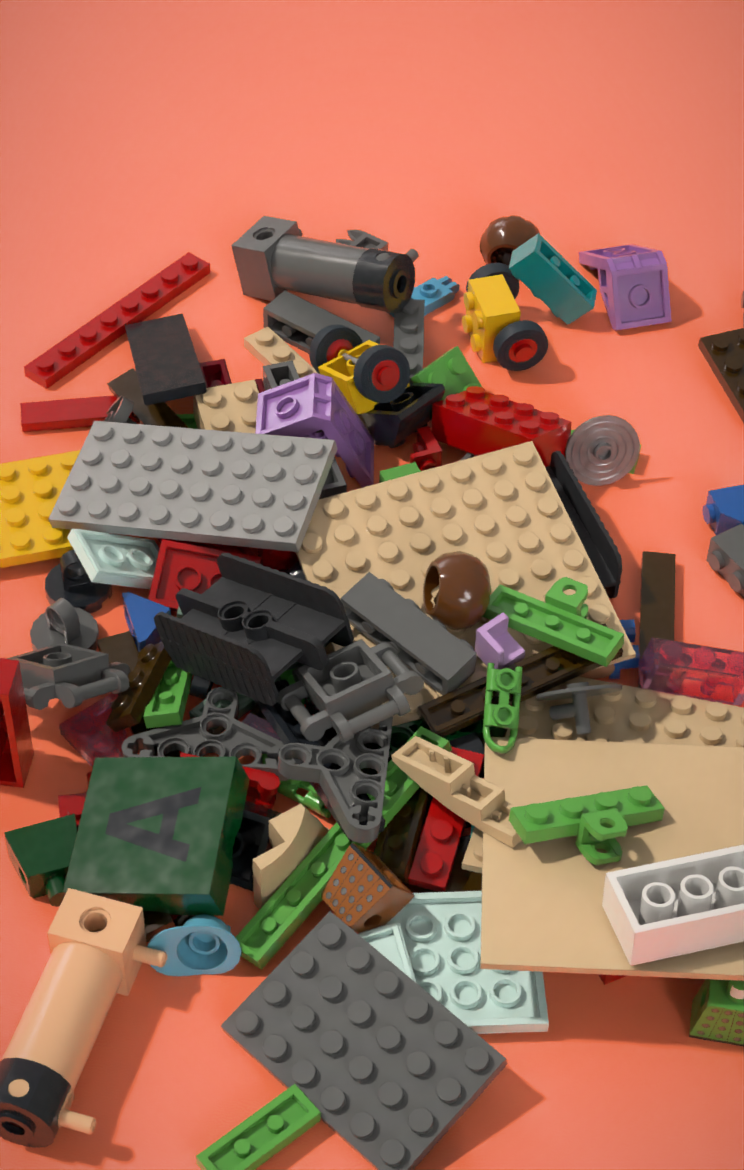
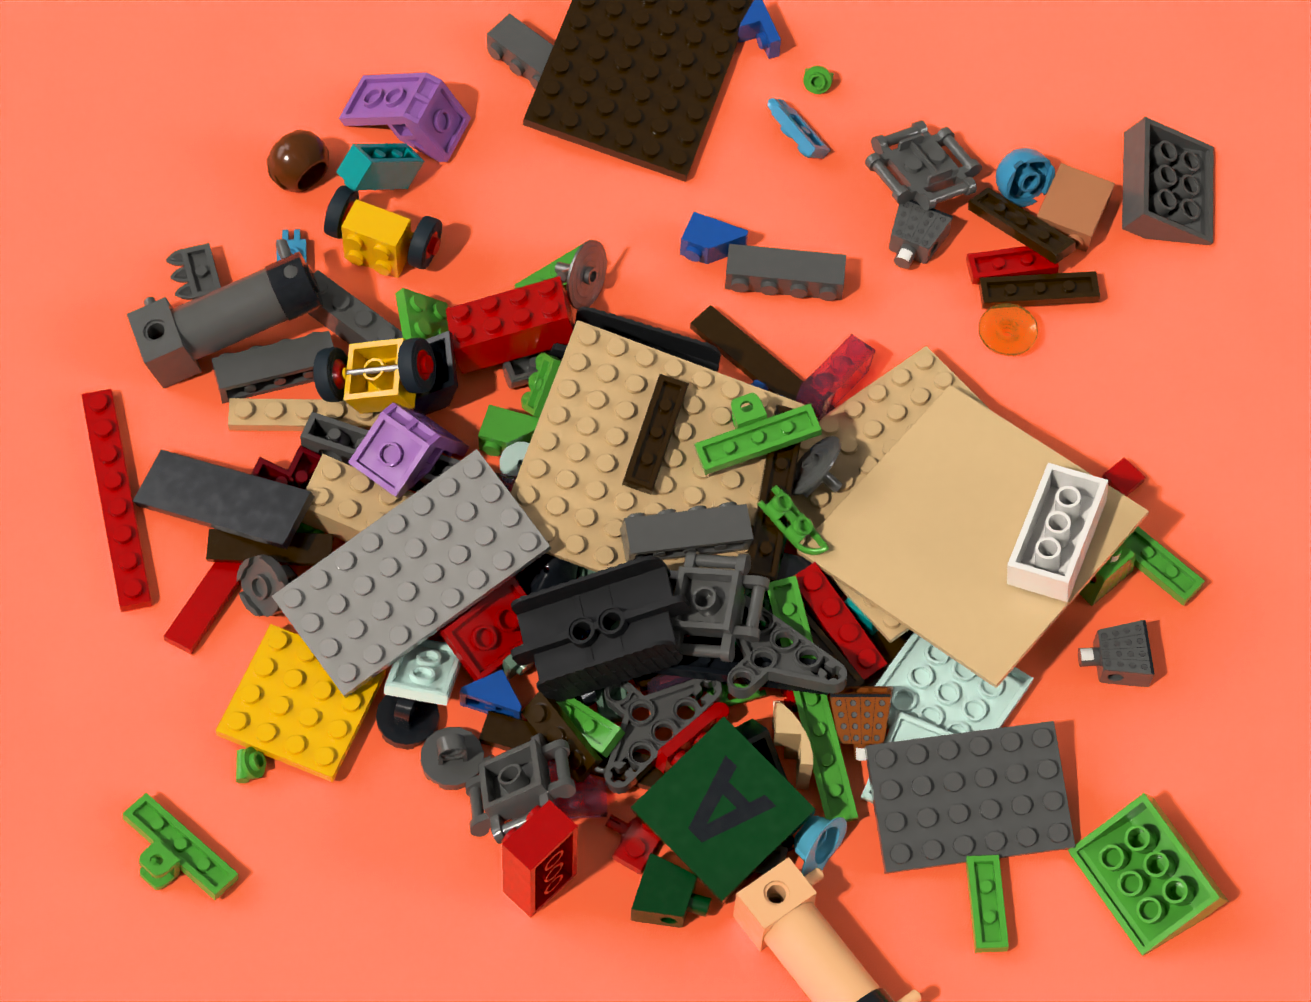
camera: 55 degrees left, 15 degrees up
tan slope [391,736,522,848] -> none
red bracket [410,426,442,471] -> none
reddish brown piece [423,551,491,630] -> none
lavender panel [475,612,525,669] -> none
bright green plate [509,785,665,865] -> none
none -> dark brown tile [622,374,689,495]
none -> dark grey torso [1078,620,1154,687]

